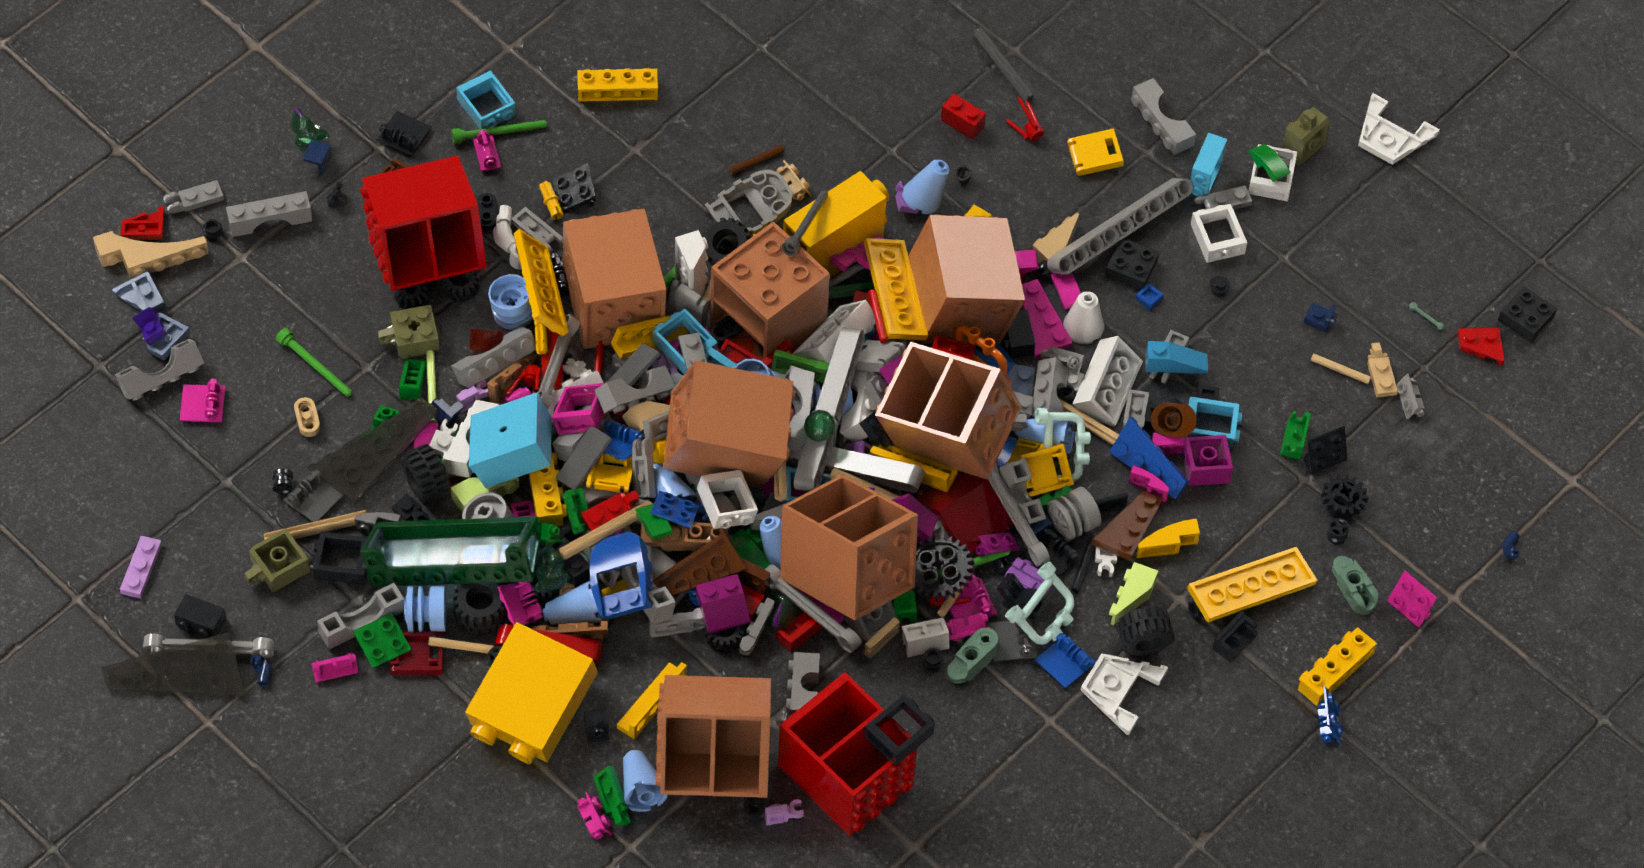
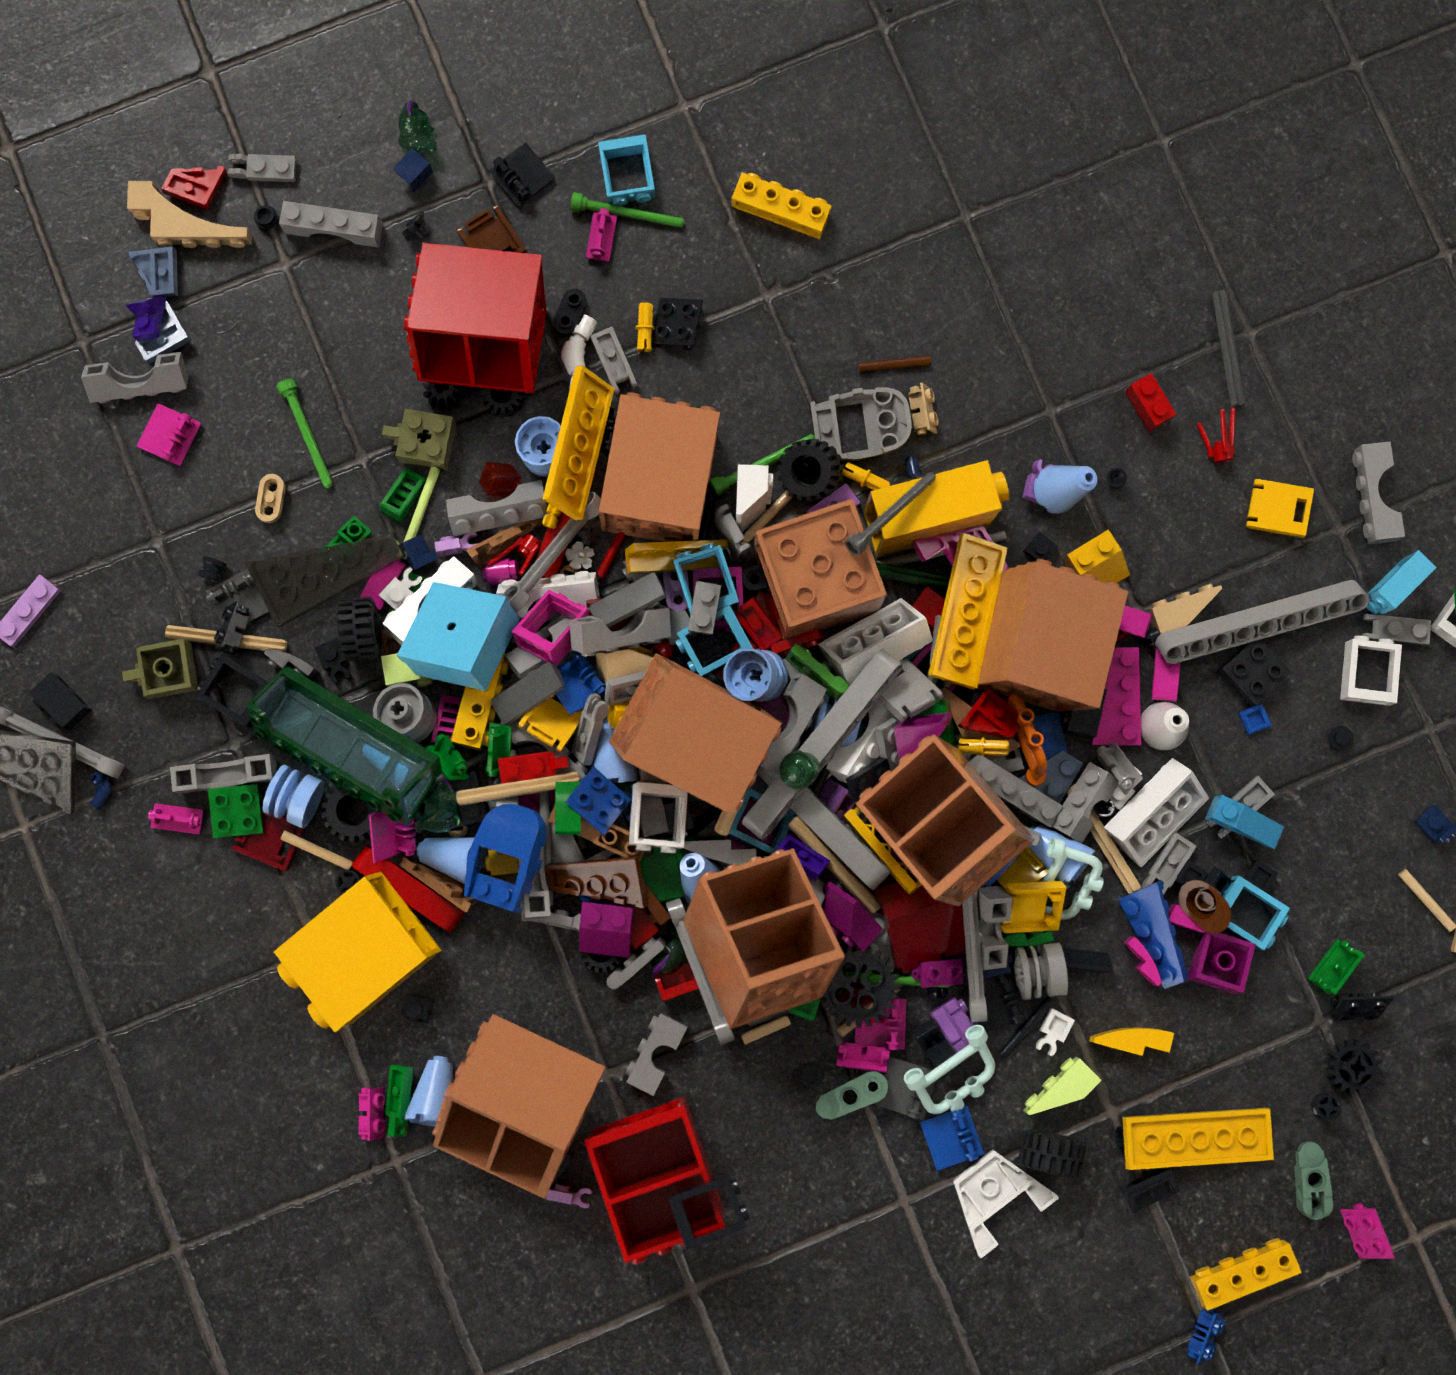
camera: 25 degrees right, 25 degrees up
yellow fence [617,662,687,740] -> none
red bar [868,290,888,343] -> none
white hinge [902,618,949,657] -> none
reddish brown wing [1092,491,1163,561] -> none
none -> black hinge [214,601,250,655]

